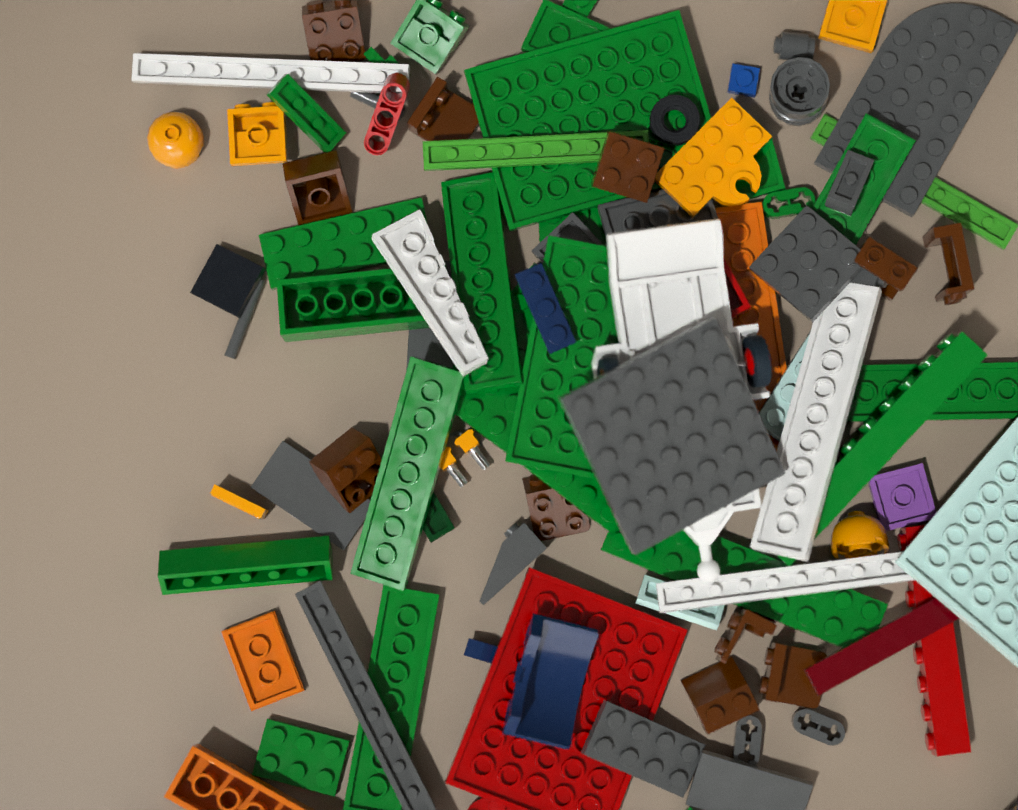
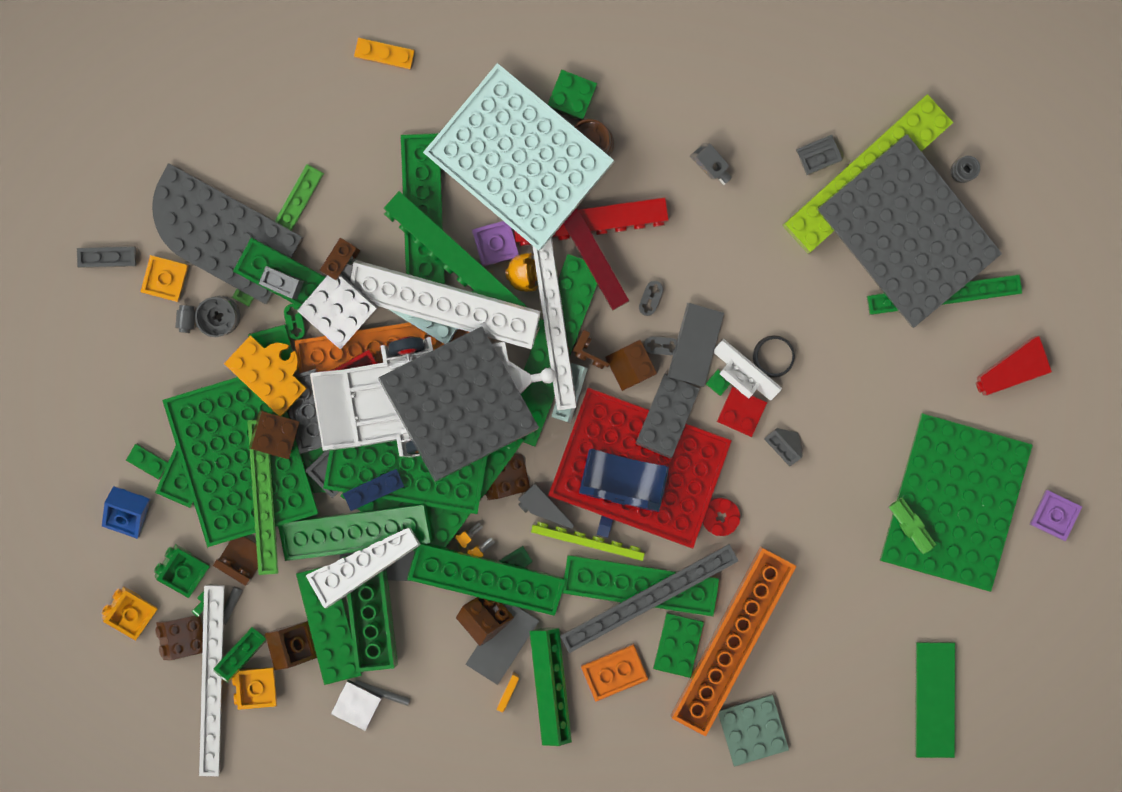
camera: 90 degrees left, 5 degrees up
light orange cylinder [147,111,204,169] -> none
red beam [364,73,410,156] -> none
black tyre [649,95,700,146] -> none
blue plate [727,63,760,97] -> none
reddish brown bracket [759,642,827,709] -> none
reddish brown panel [922,223,974,305] -> none
none -> lime plate [531,522,645,561]

